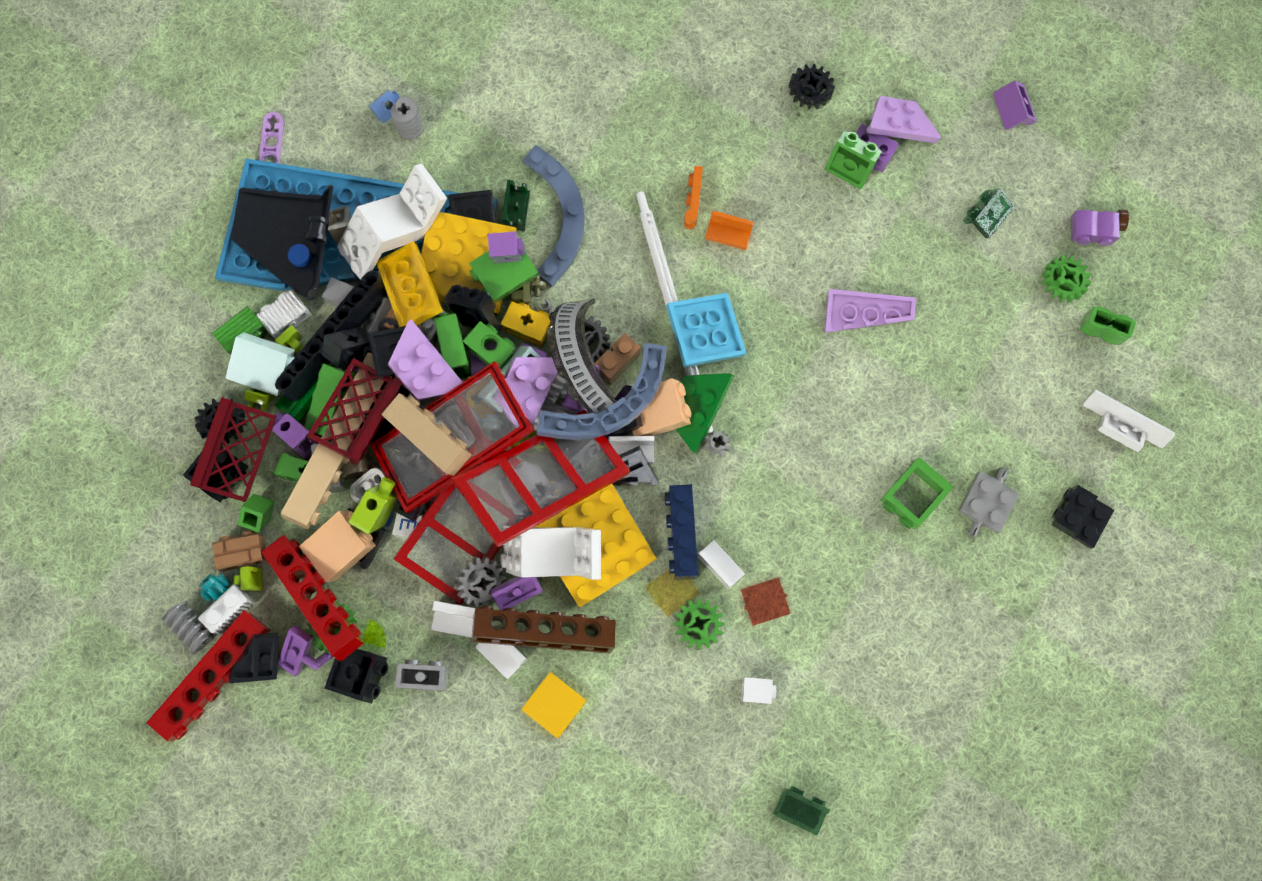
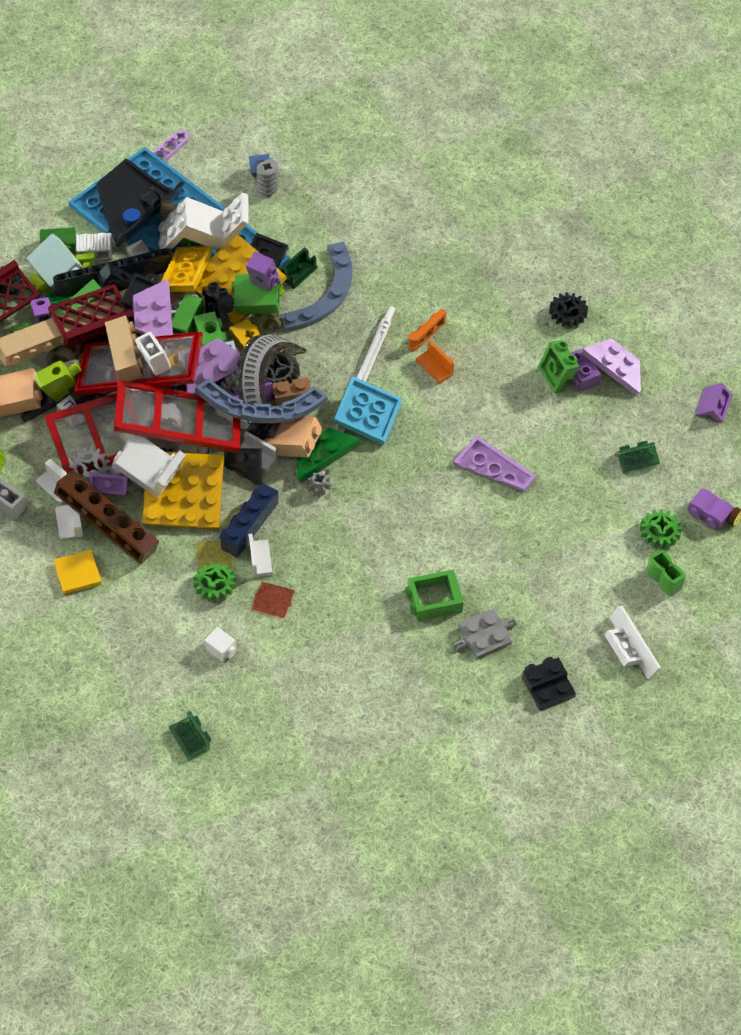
camera: 35 degrees right, 20 degrees down
none -> white brick [135,332,171,375]

